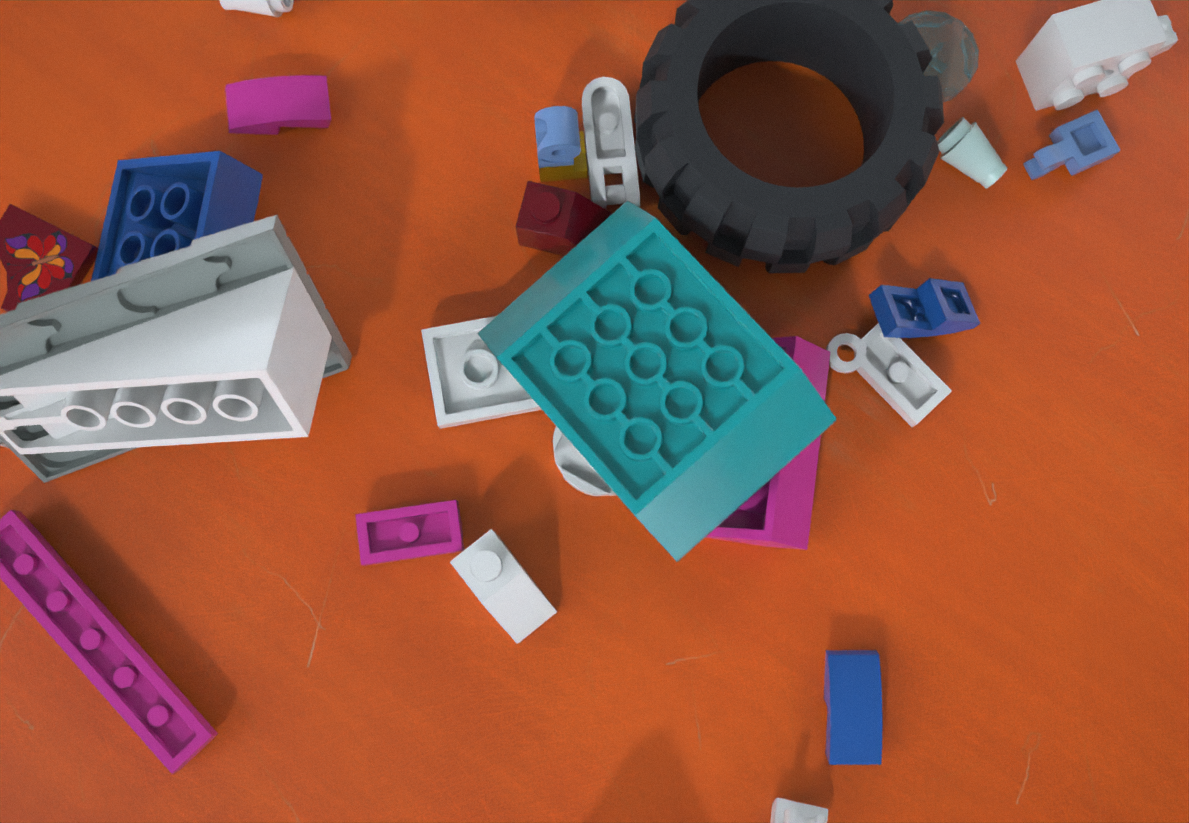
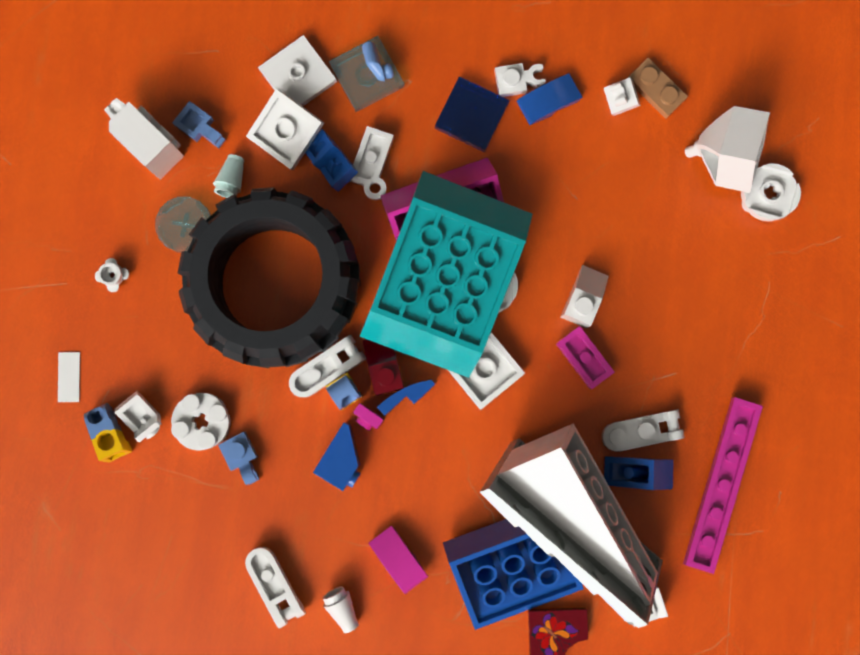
camera: 115 degrees left, 5 degrees up
none -> white plate [246,89,325,170]
none -> white plate [258,35,337,106]
none -> blue slope [313,422,361,491]
none -> clear light blue tile [329,36,405,112]
none -> dark pink plate [353,403,385,431]
none -> medium blue arm [362,41,394,82]
none -> blue slope [377,380,435,416]
none -> clear blue tile [435,77,510,152]
none -> white plate [494,63,546,98]
none -> white plate [601,409,685,451]
none -> blue slope [604,456,673,490]

